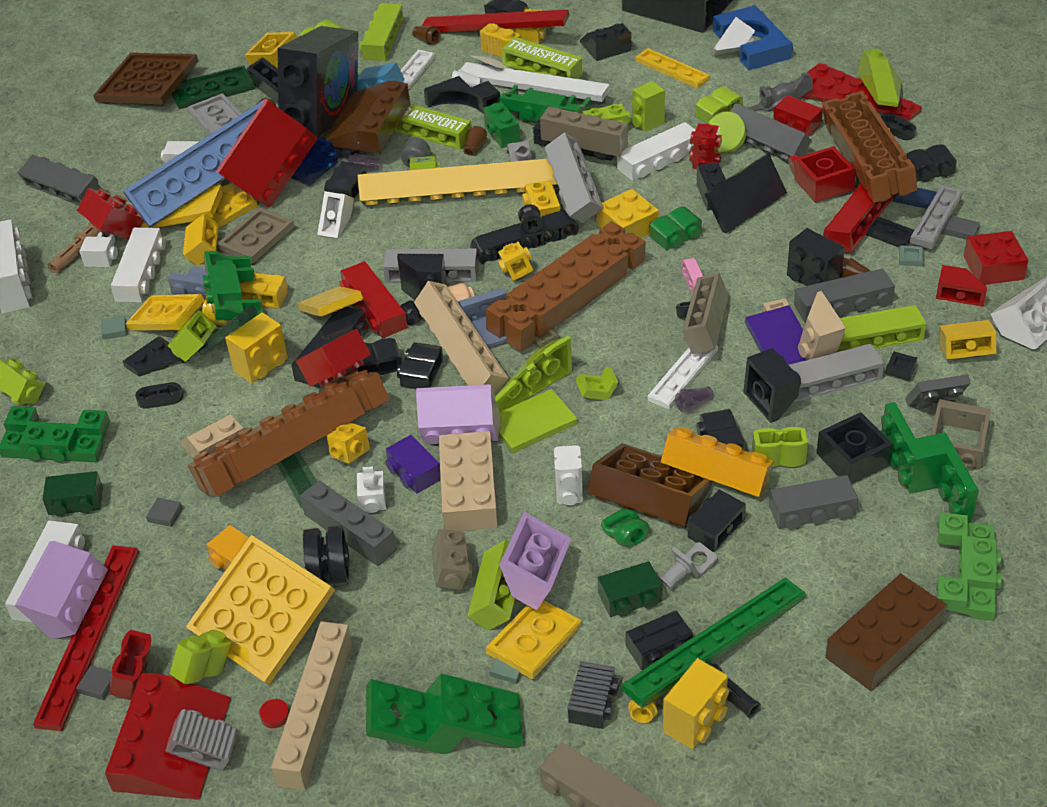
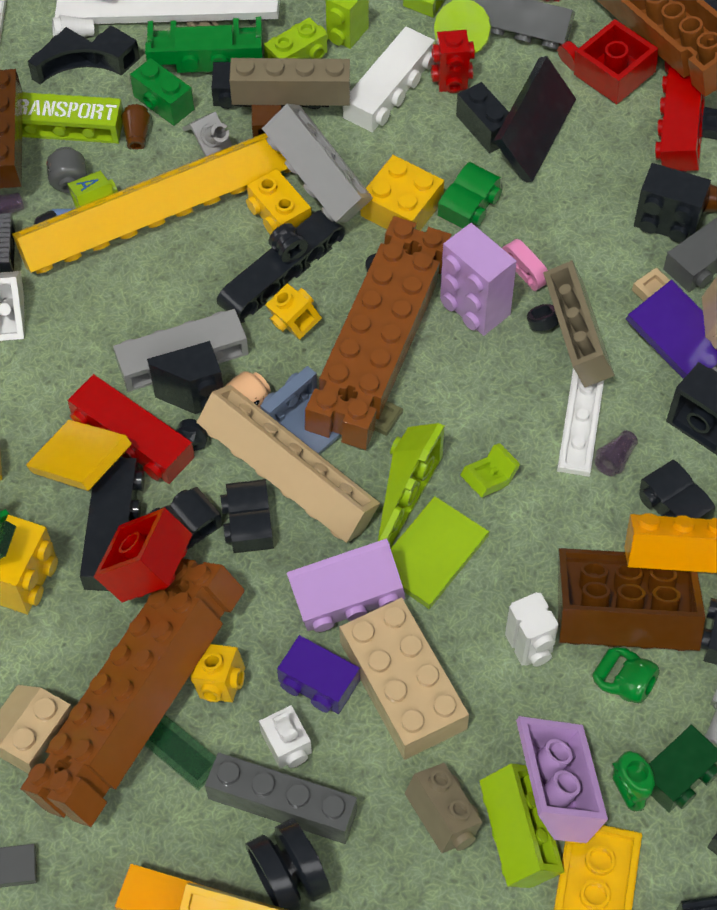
camera: 25 degrees left, 15 degrees up
none -> lavender brick [440,223,517,336]
none -> green piece [612,751,655,812]

